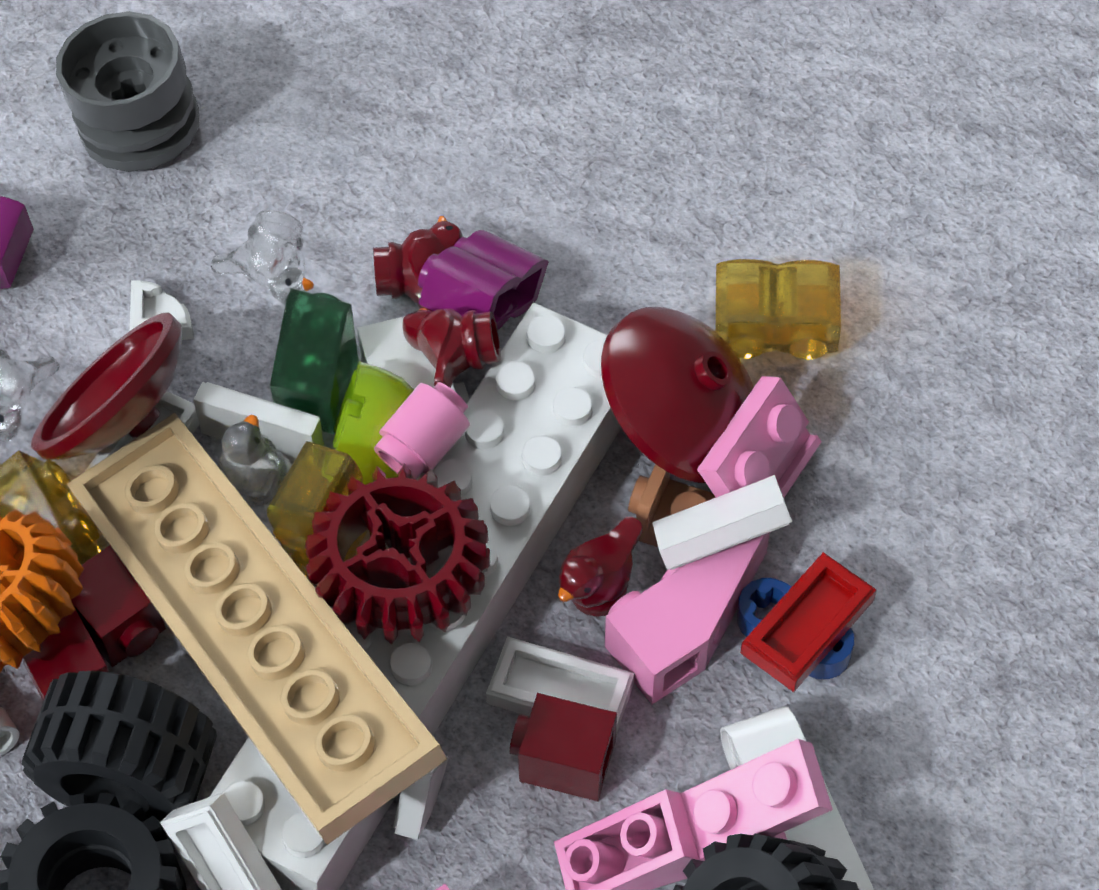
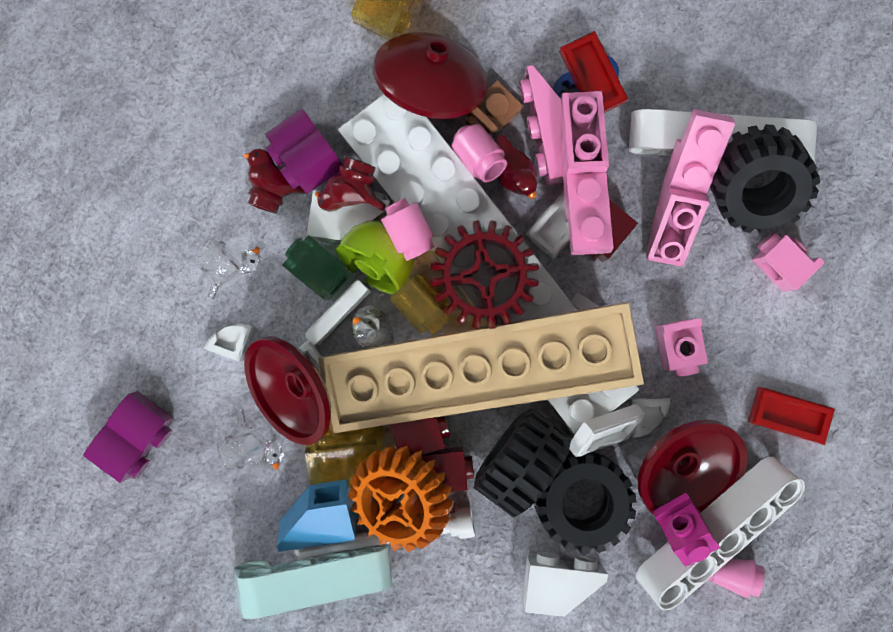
camera: 60 degrees left, 30 degrees up
dark grey wheel [56,11,199,172] -> none
white tile [652,475,792,570] -> none
bright pink plate [697,376,822,498] -> none
none -> bright pink brick [451,124,507,183]
none -> bright pink slope [561,91,614,255]

